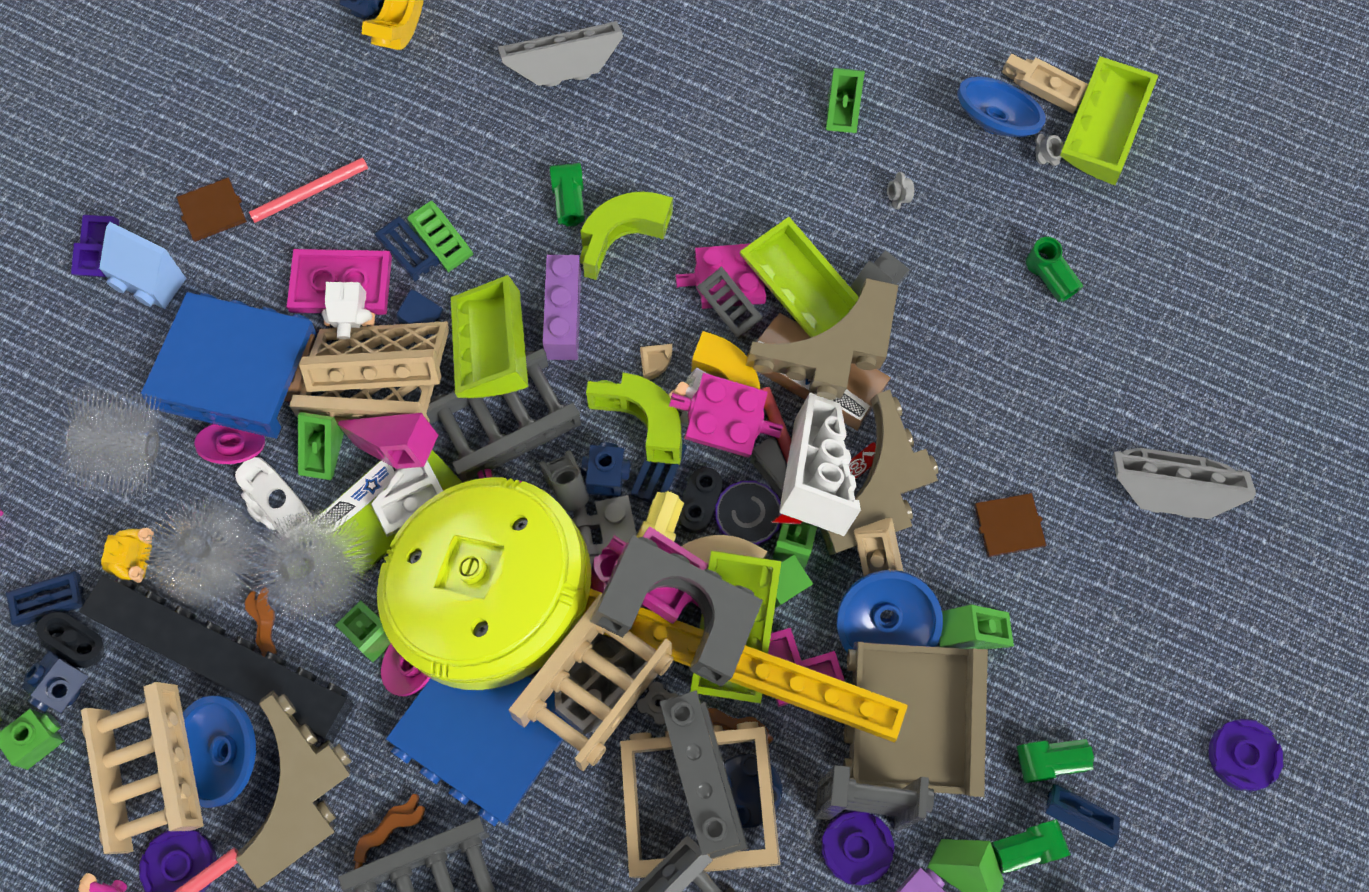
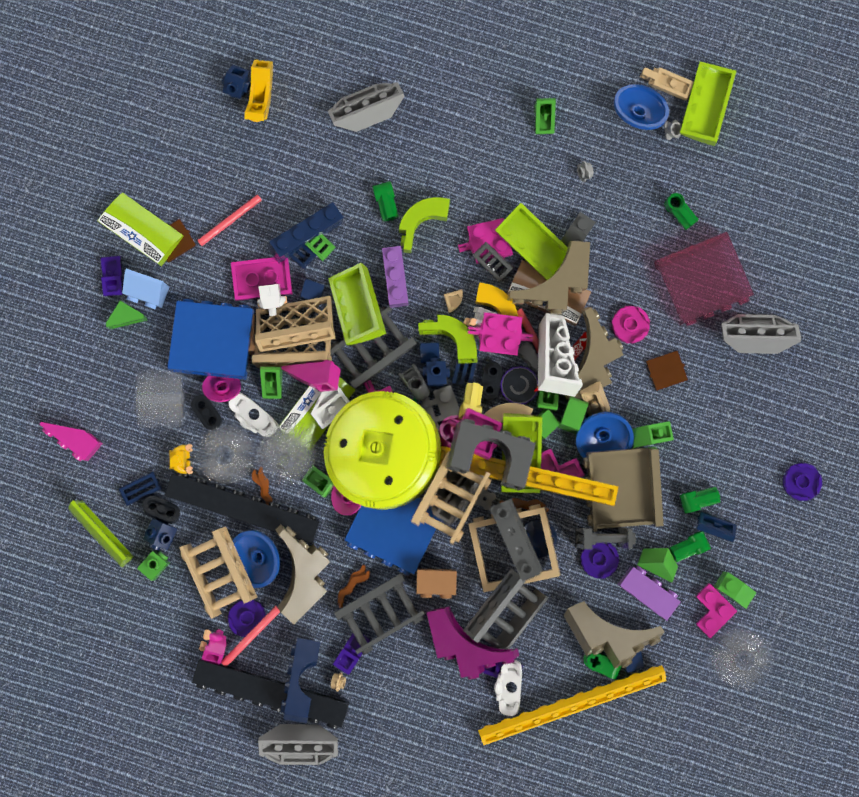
camera: 10 degrees left, 15 degrees up
none -> lime slope [97,192,183,267]
none -> bright green slope [106,301,148,330]
none -> black plate [191,395,222,430]
none -> dark blue arch [268,202,344,263]
none -> medium nougat brick [416,568,457,599]
none -> dark blue slope [420,343,439,364]
none -> bright green slope [558,396,588,434]
none -> dark pink tile [612,306,650,344]
none -> clear pink panel [654,232,754,326]

